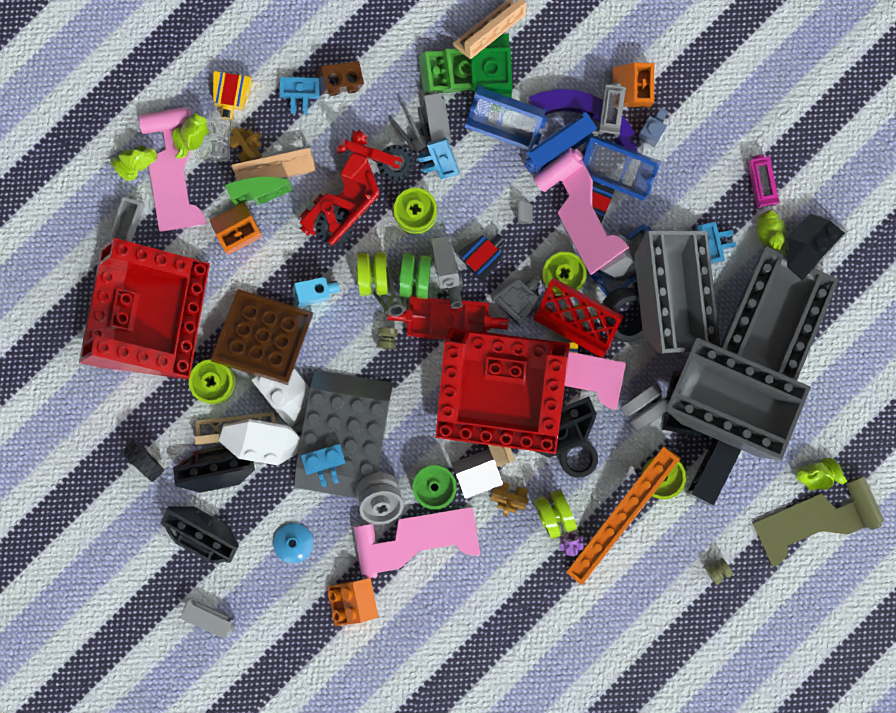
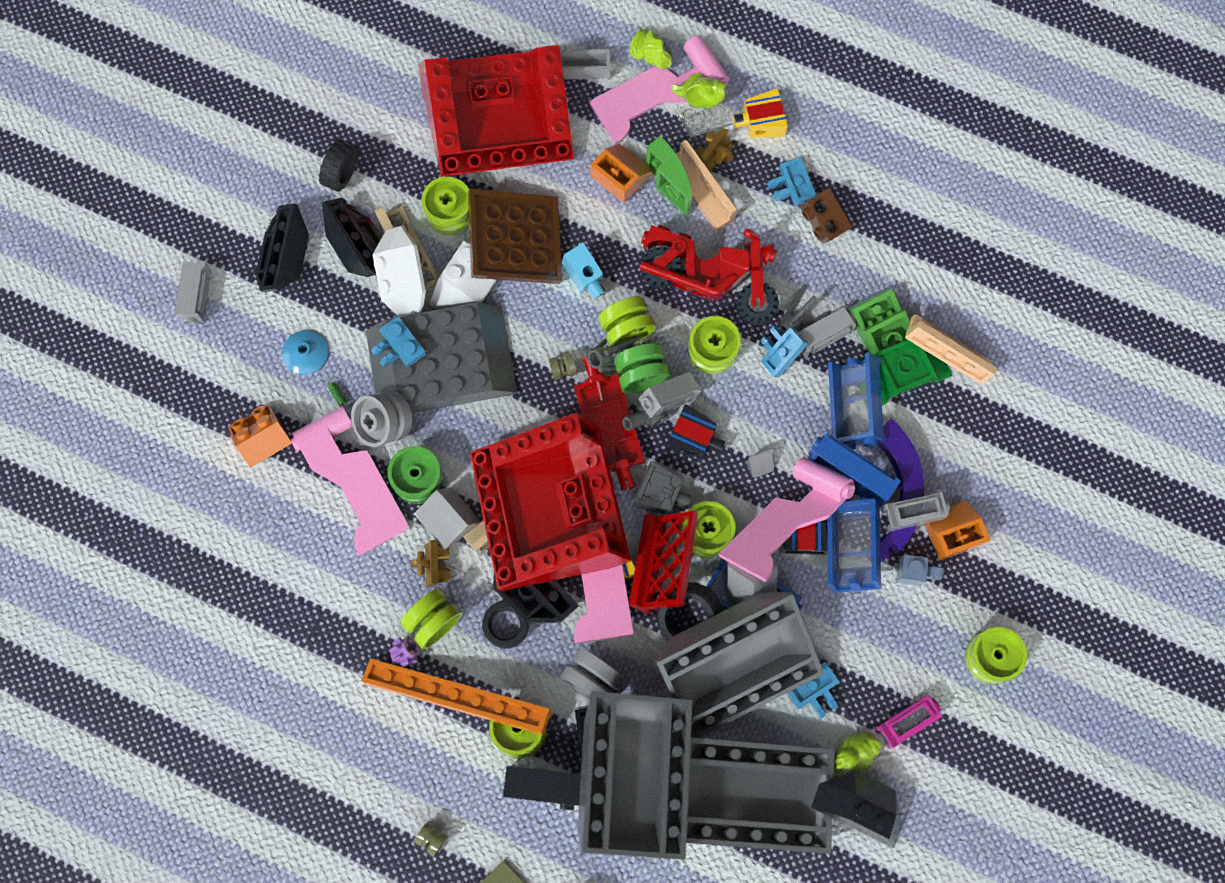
camera: 70 degrees right, 10 degrees down
none -> bright green piece [327,378,347,411]
none -> lime wheel [964,627,1028,684]

